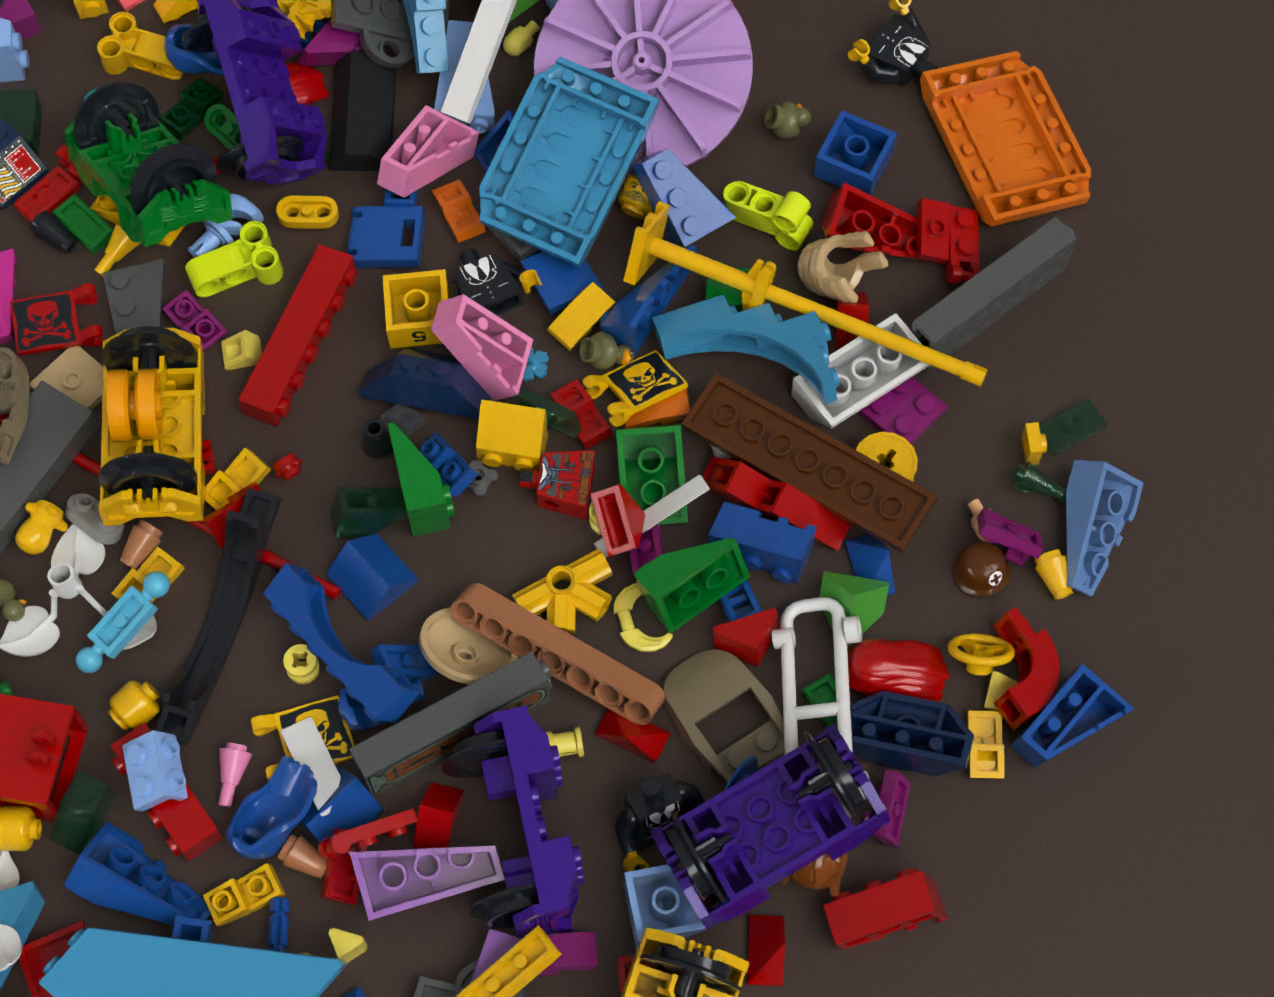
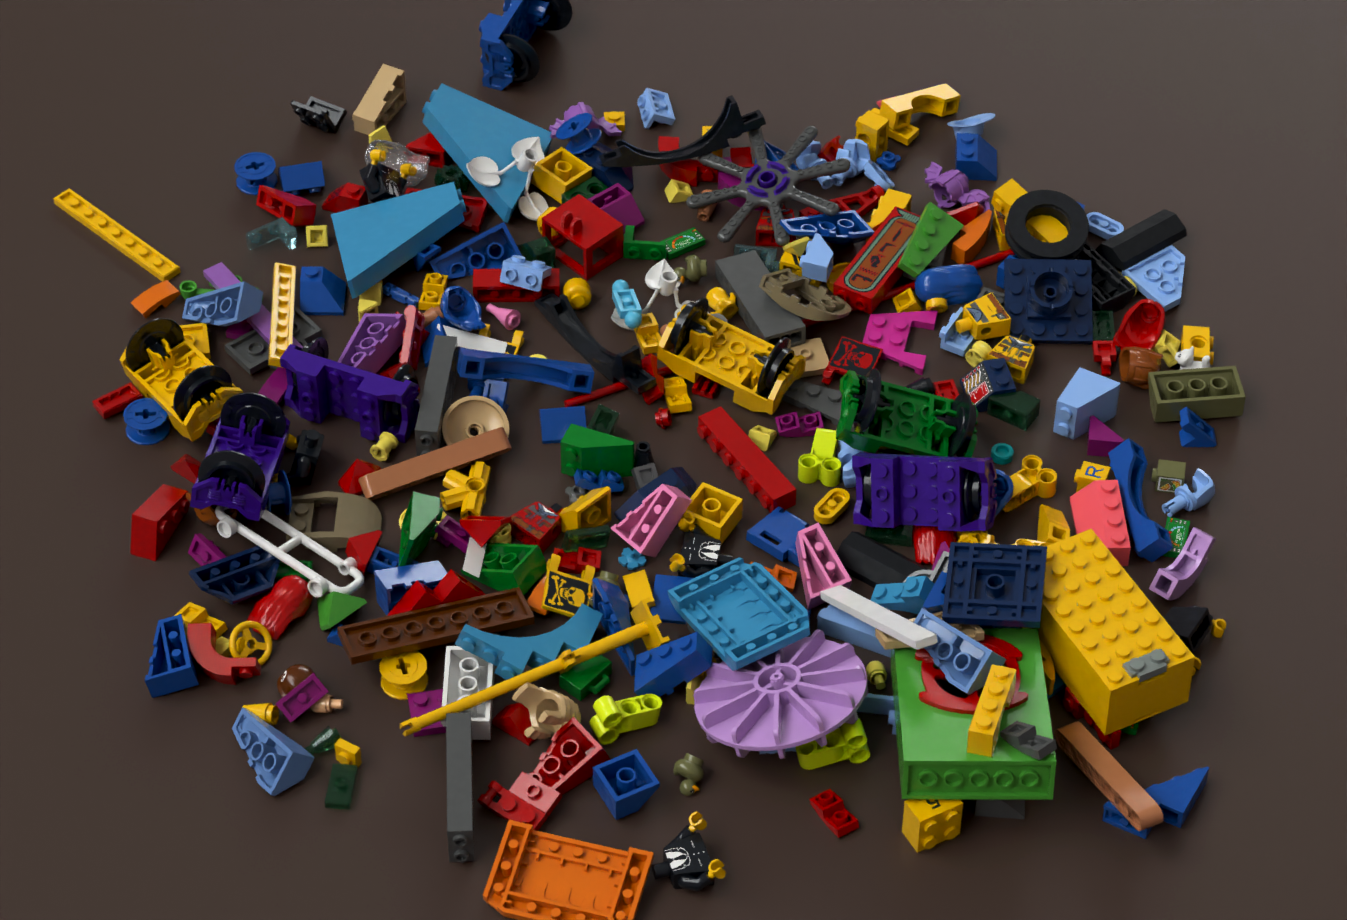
camera: 125 degrees right, 20 degrees down
light orange wheel [106,368,164,442] -> none

